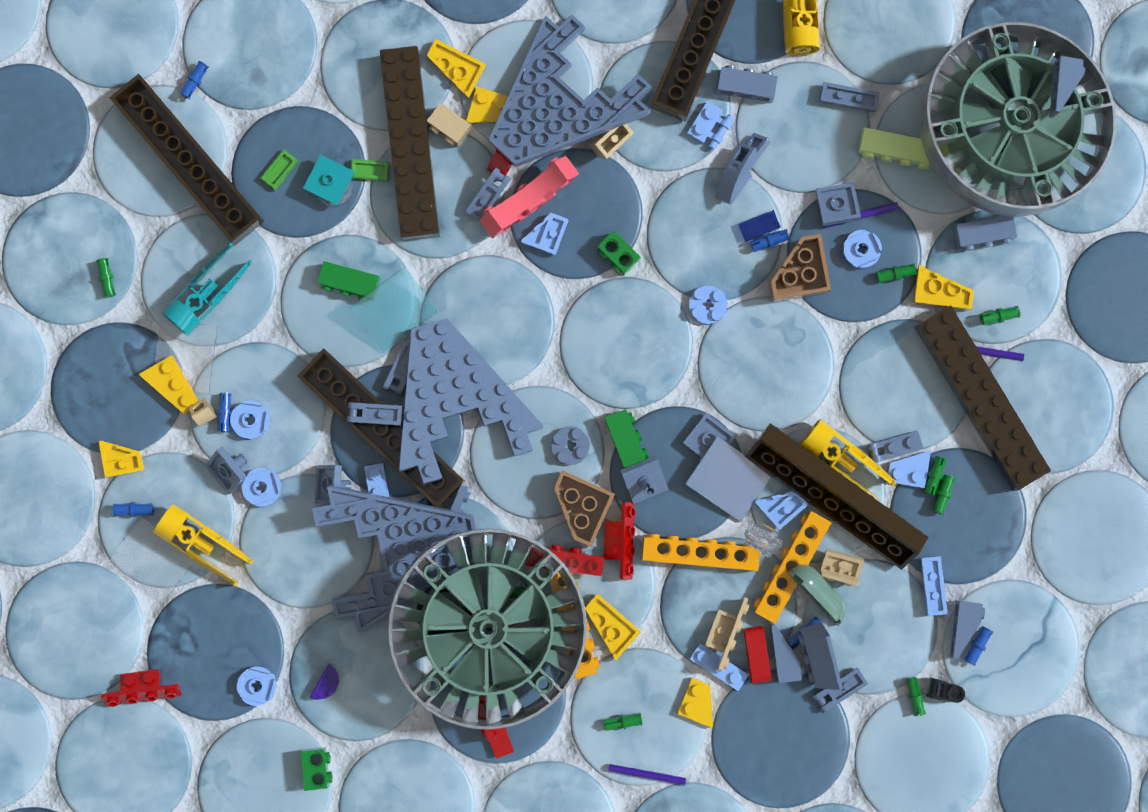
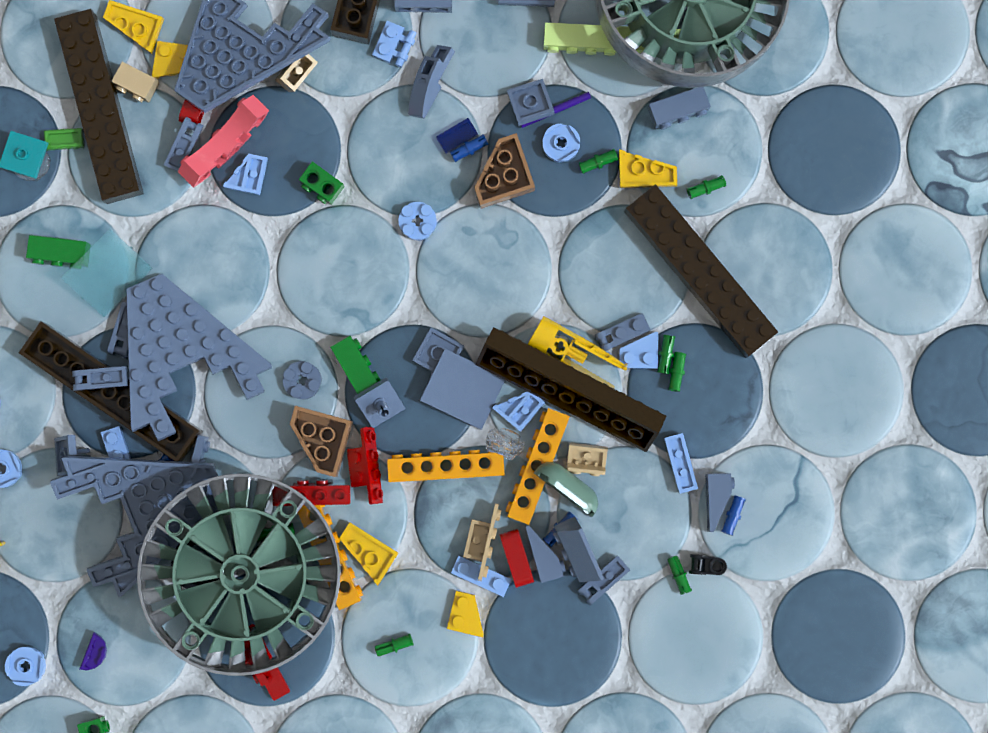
camera: 10 degrees left, 0 degrees up
dark purple bar [609,764,686,786] -> none
dark purple bar [976,346,1024,361] -> none

